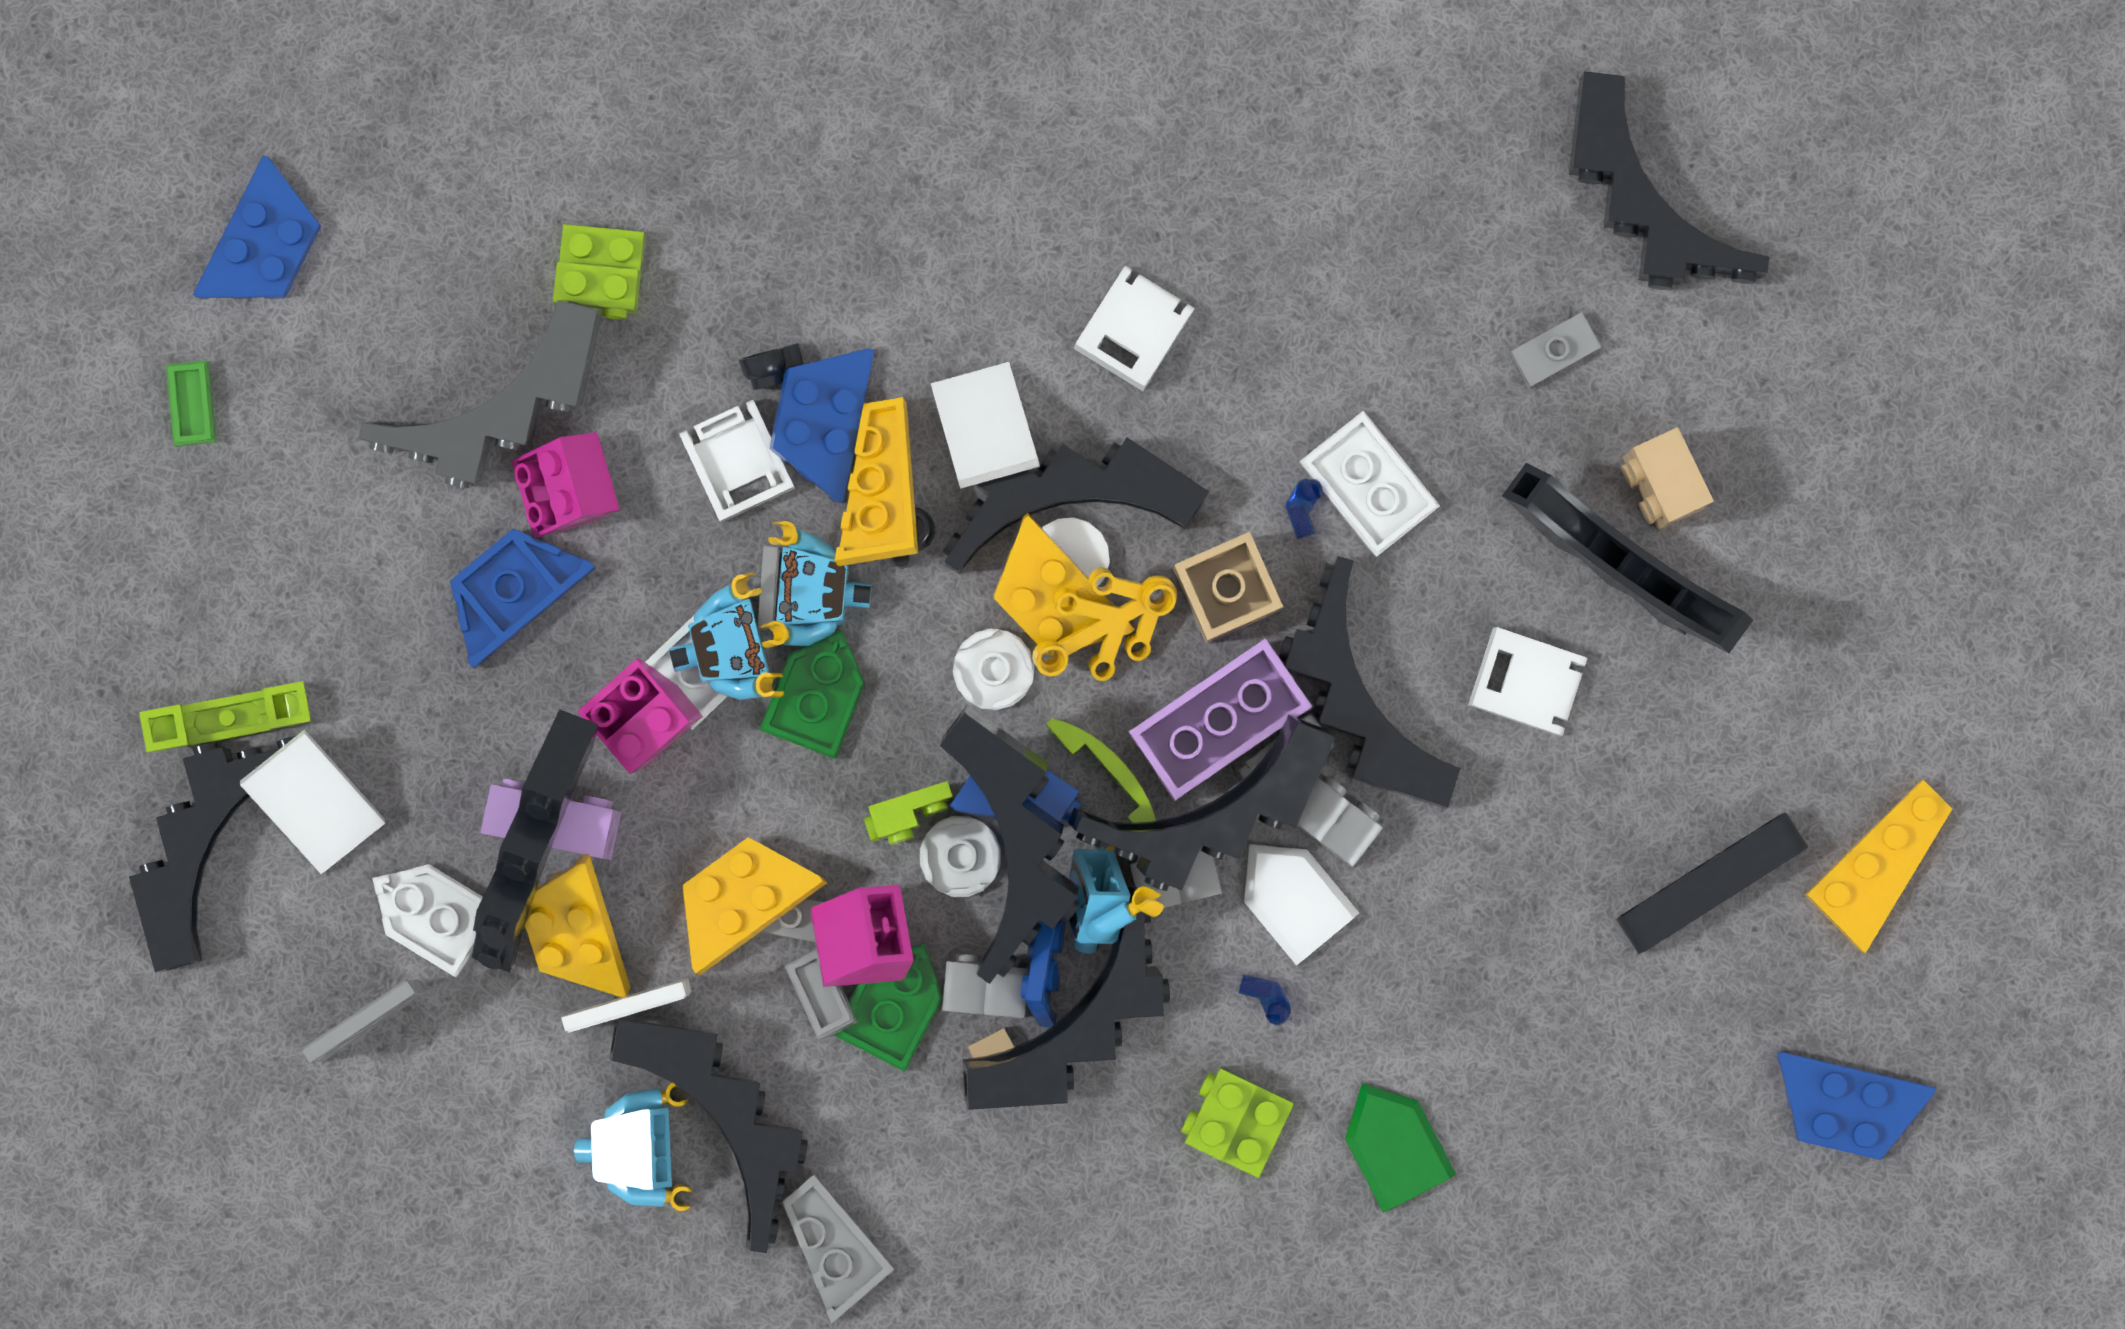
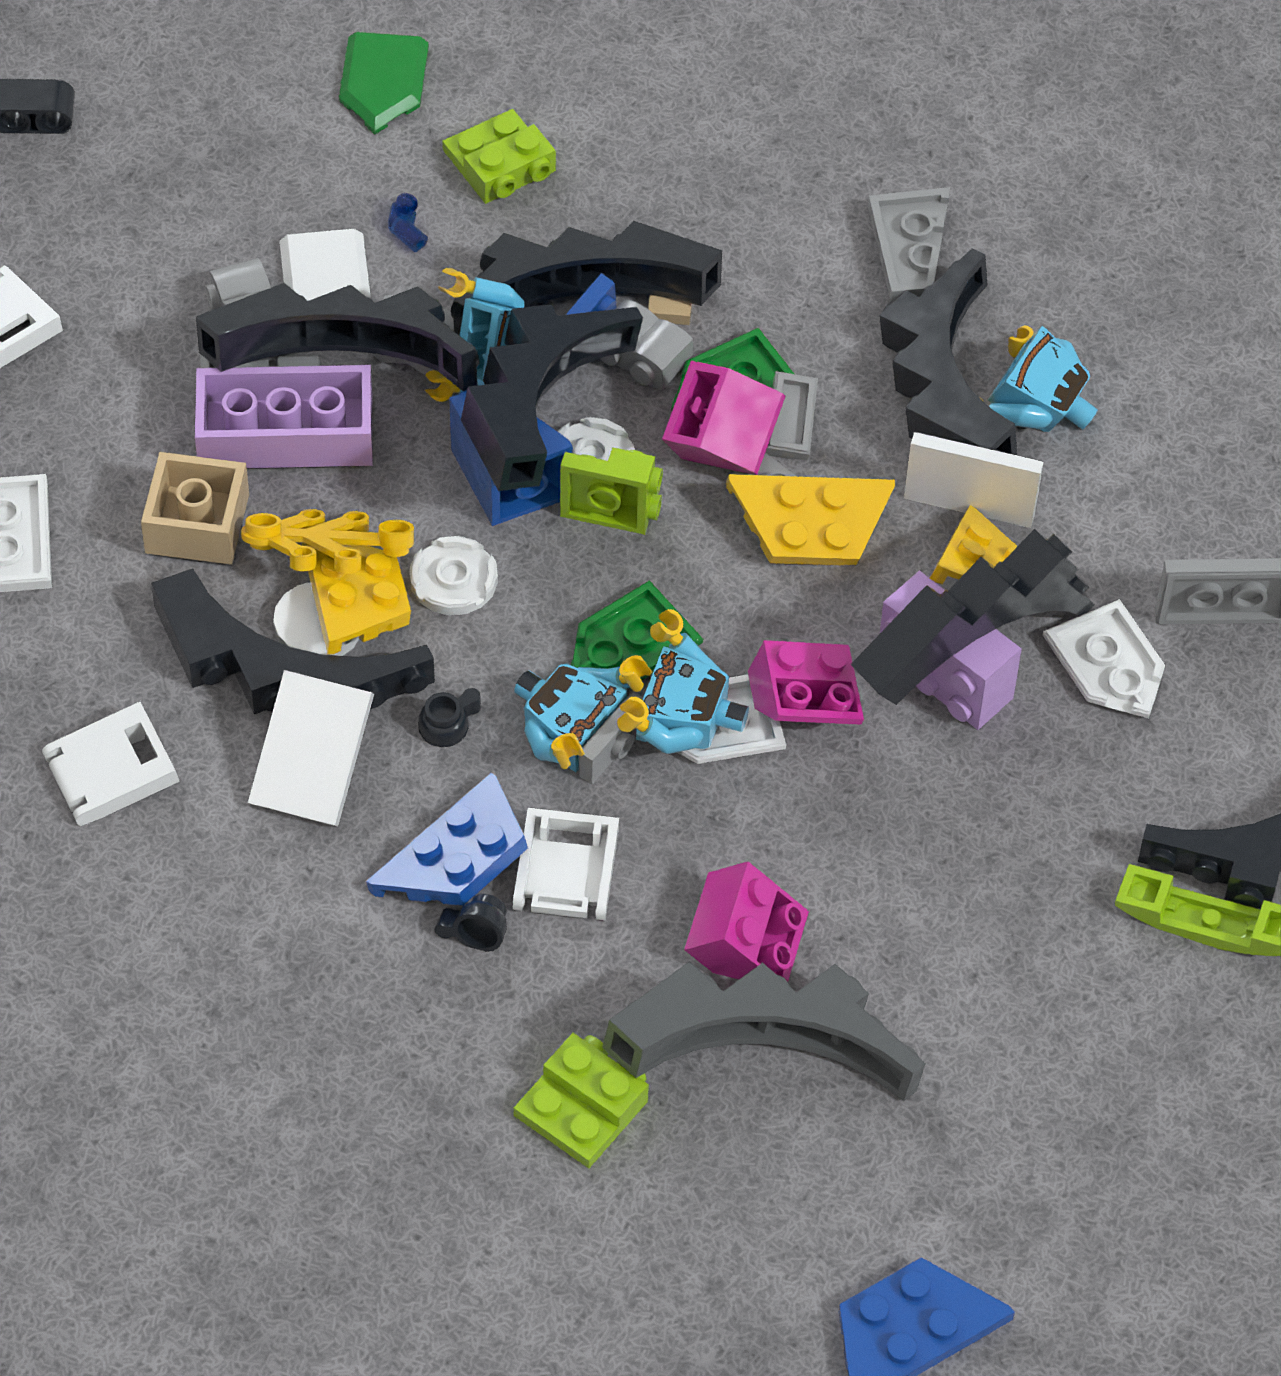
camera: 150 degrees left, 30 degrees down
bright green tile [166,360,217,447] -> none
white tile [240,729,385,874] -> none
blue wing [450,529,596,669] -> none
yellow wing [834,397,918,566] -> none
lime slope [1046,718,1156,823] -> none
black arch [1279,556,1461,809] -> none
clear blue arm [1285,478,1323,540] -> none

